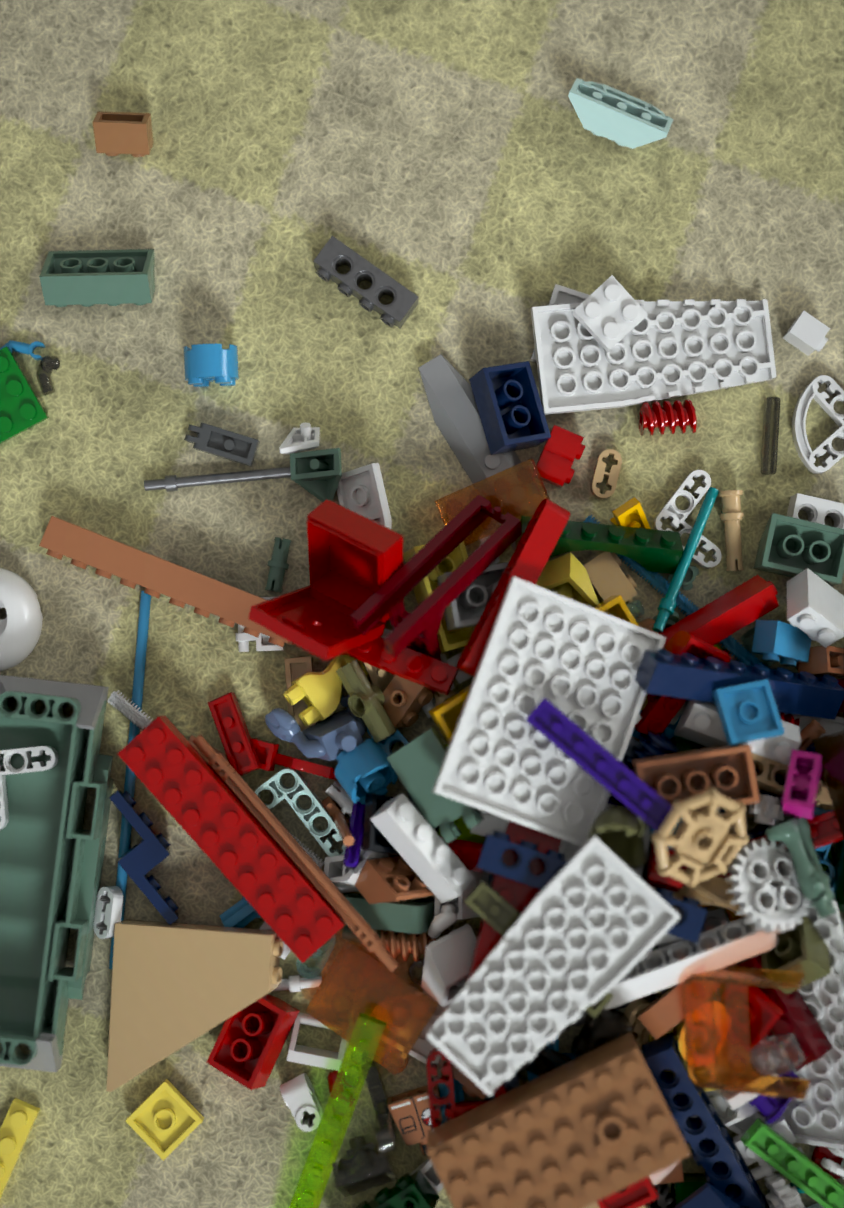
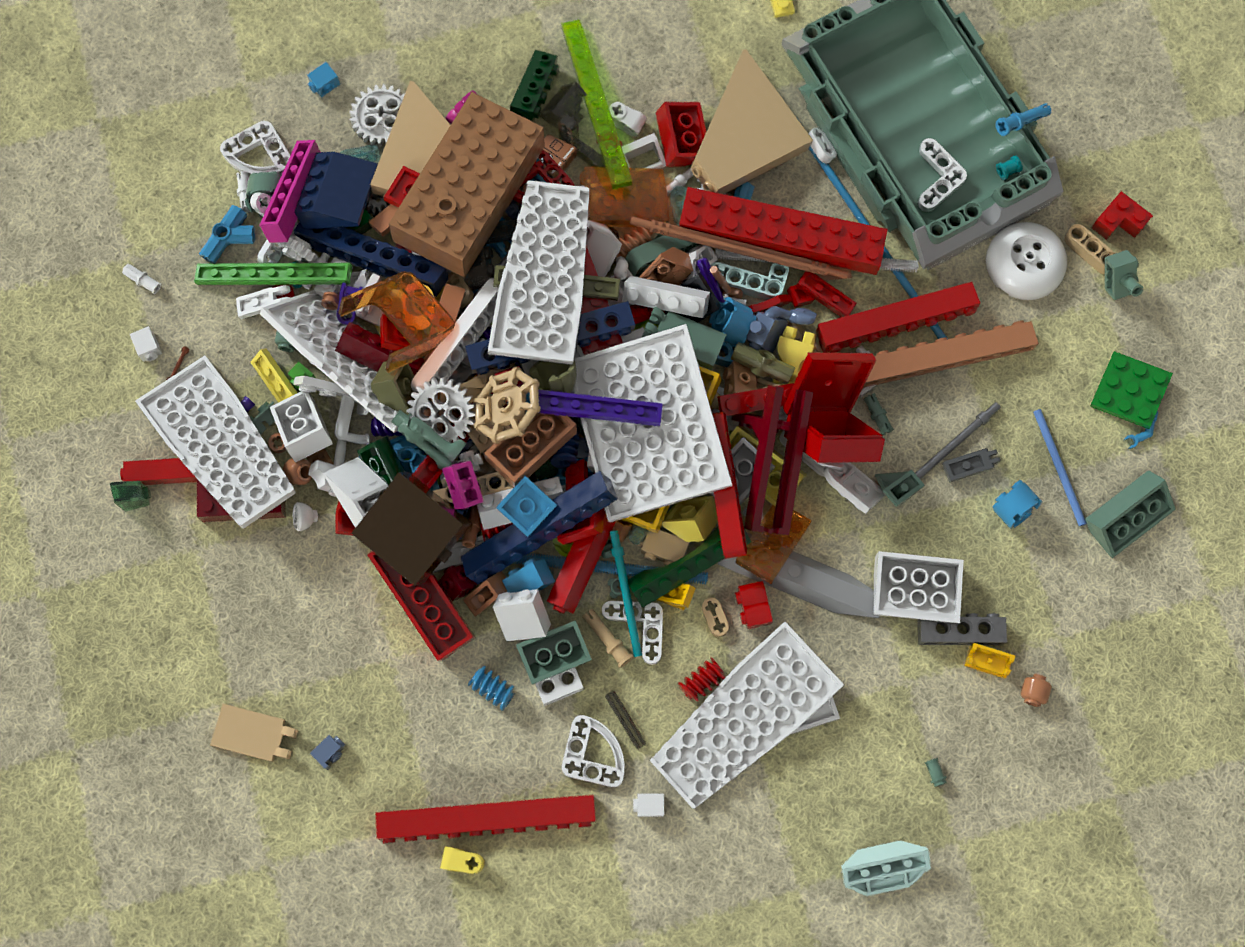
camera: 150 degrees right, 10 degrees down
clear smoke arm [36,355,60,395] -> none
medium nougat brick [93,111,153,157] -> none
dark blue bracket [109,789,179,925] -> none
light yellow plate [125,1078,204,1161] -> none
white piece [279,422,320,454] -> none
dark blue brick [469,361,551,455] -> none
white plate [572,275,648,353] -> none
clear brick [752,1033,805,1076] -> none
none -> nougat bush [321,292,339,310]
none -> red brick [816,282,981,353]
none -> white slope [874,551,964,624]
none -> sand green pin [925,758,947,787]
none -> yellow hinge [964,643,1016,679]
none -> nougat head [1020,674,1052,707]
none -> medium blue piece [1033,409,1087,527]

